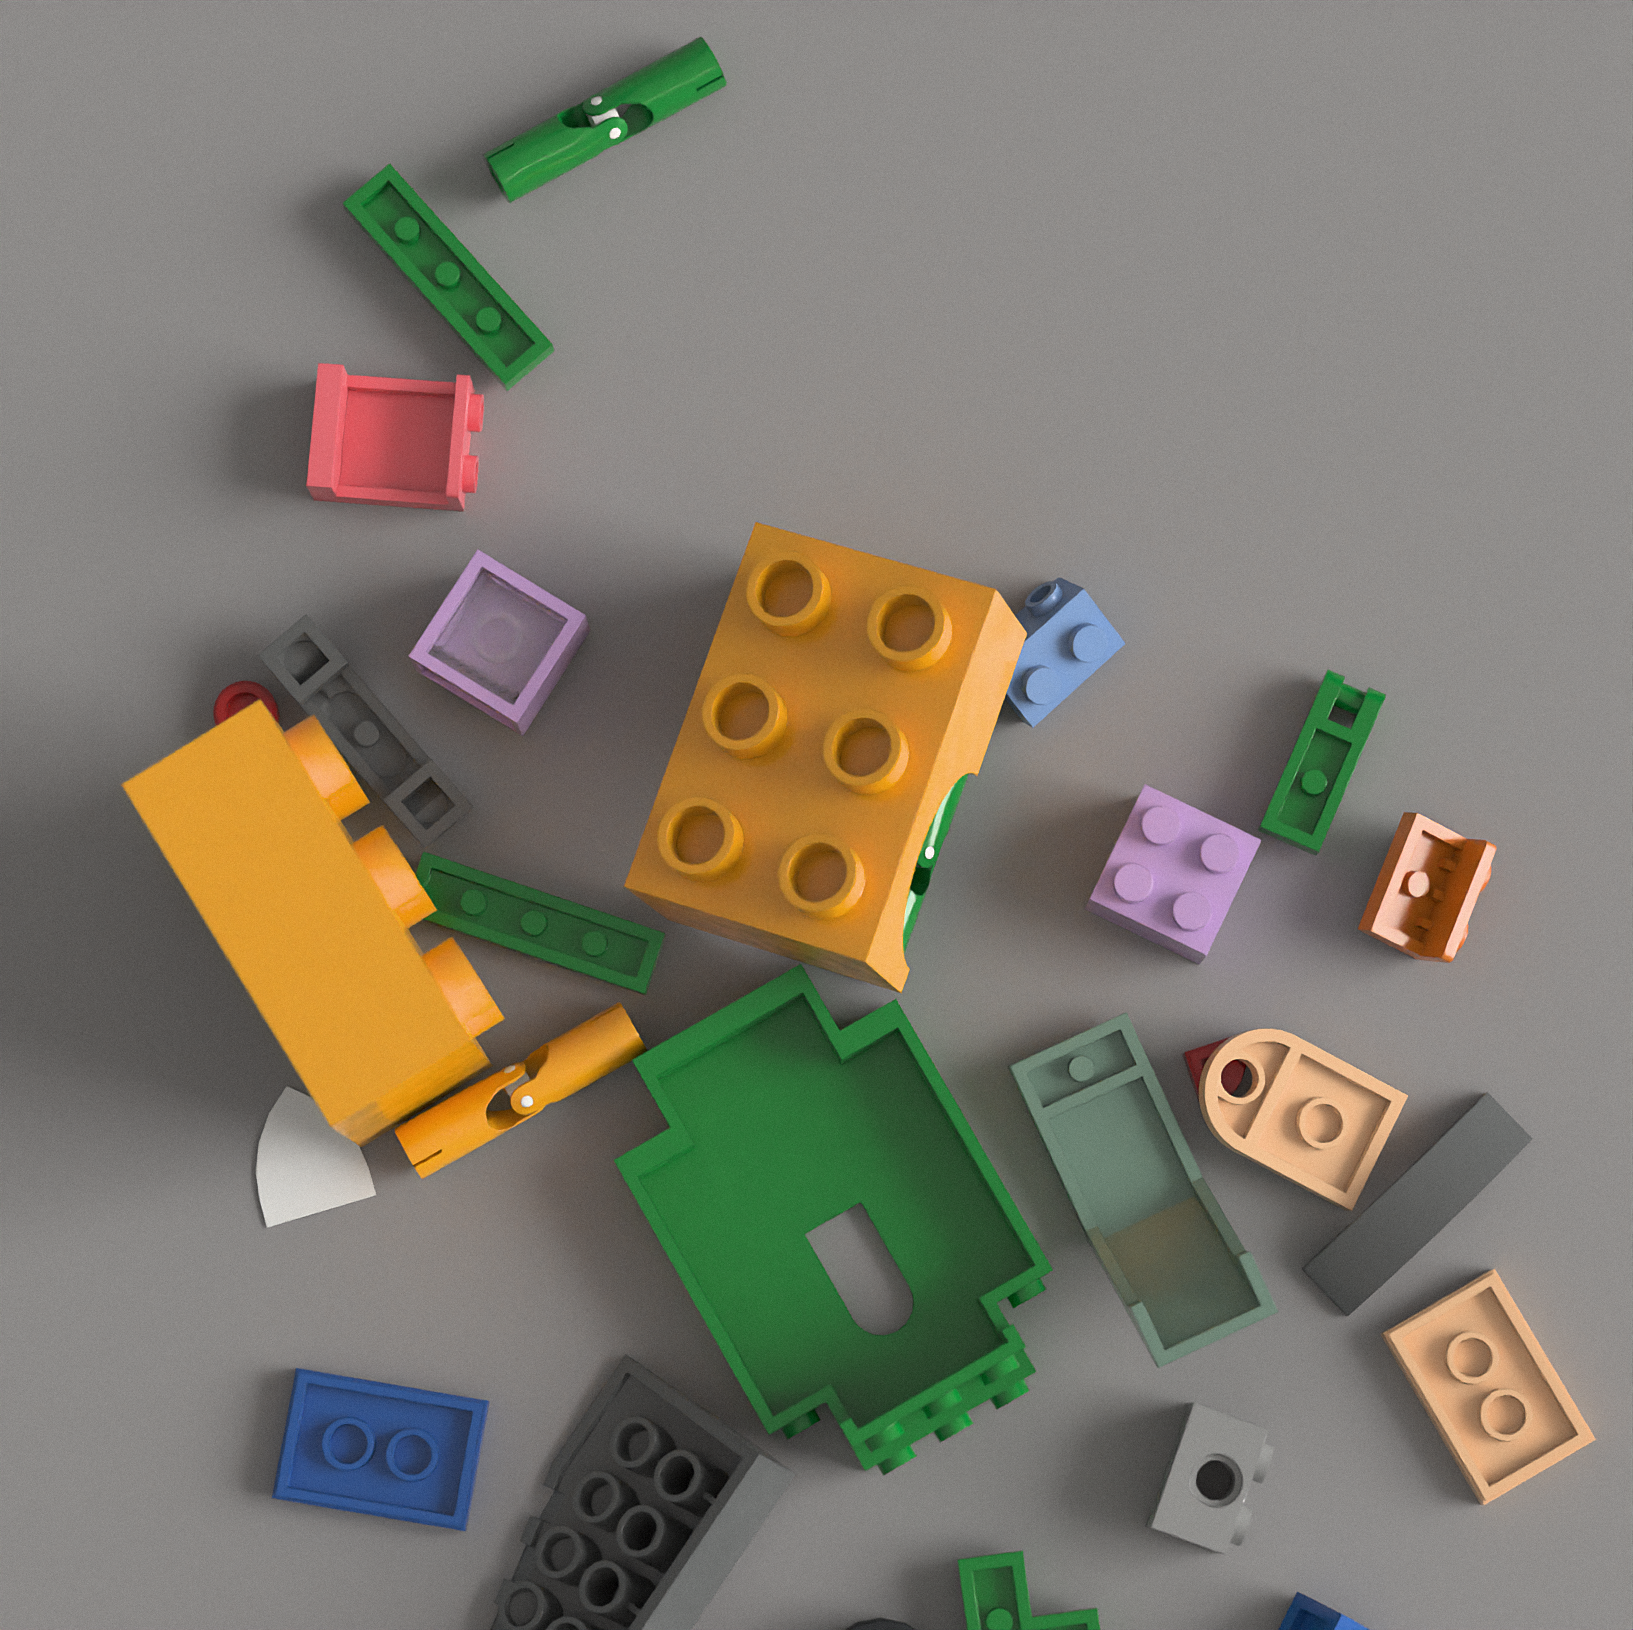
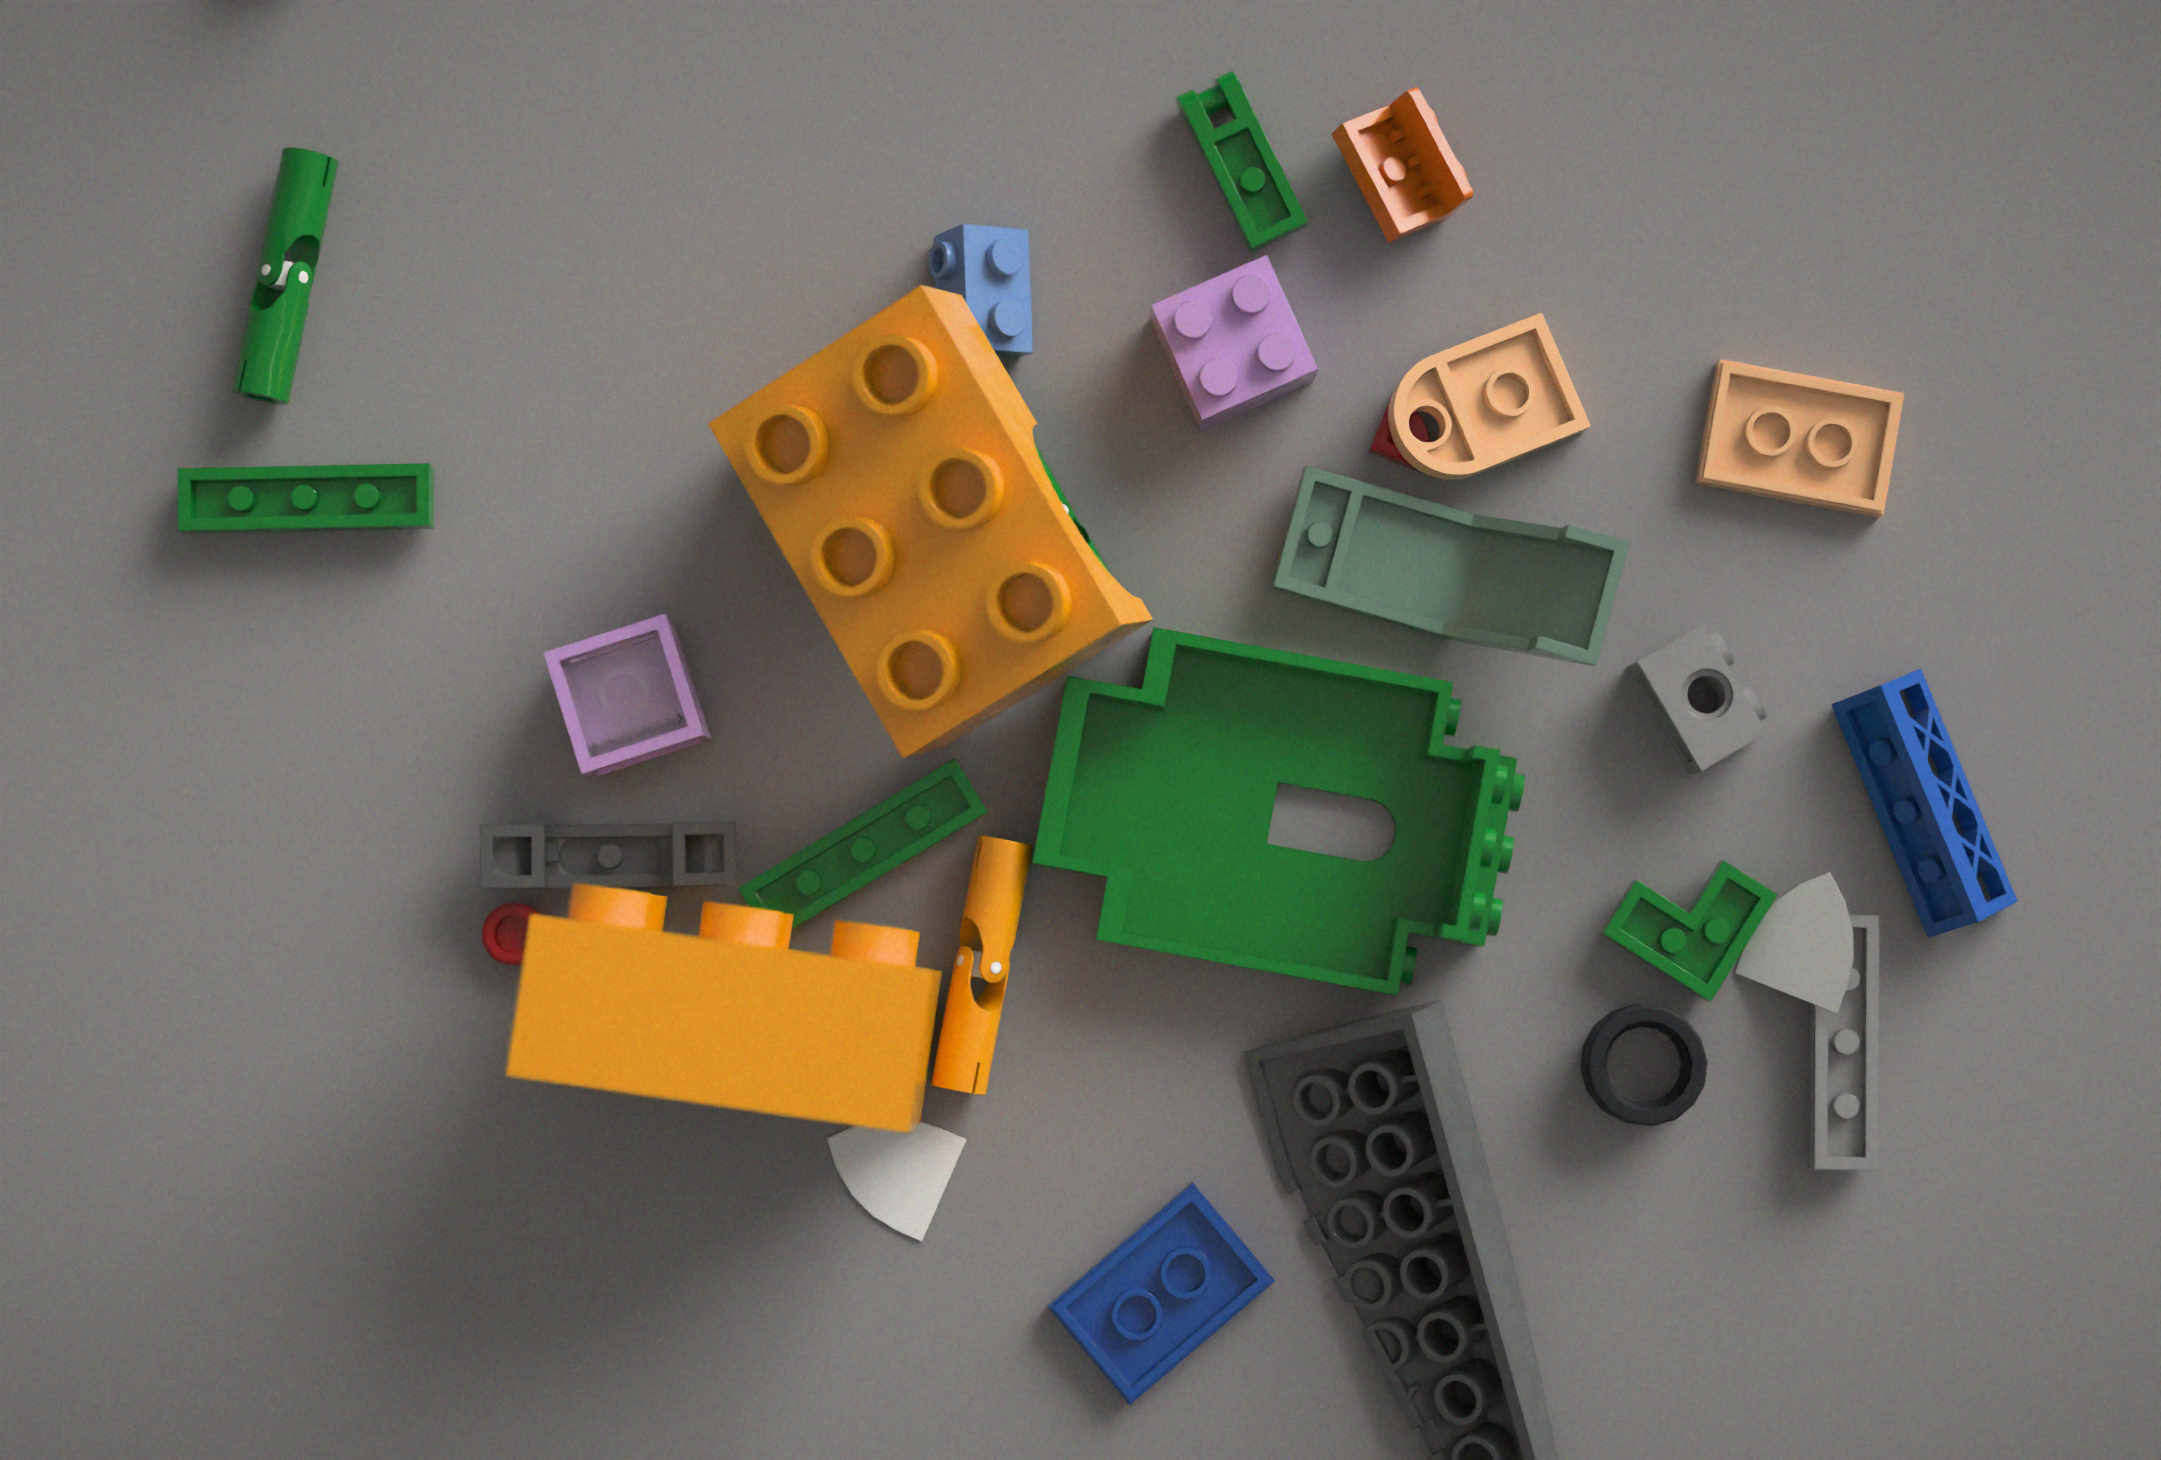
camera: 50 degrees left, 5 degrees up
coral panel [306,363,484,512] -> none
dark grey slope [1302,1092,1532,1316] -> none

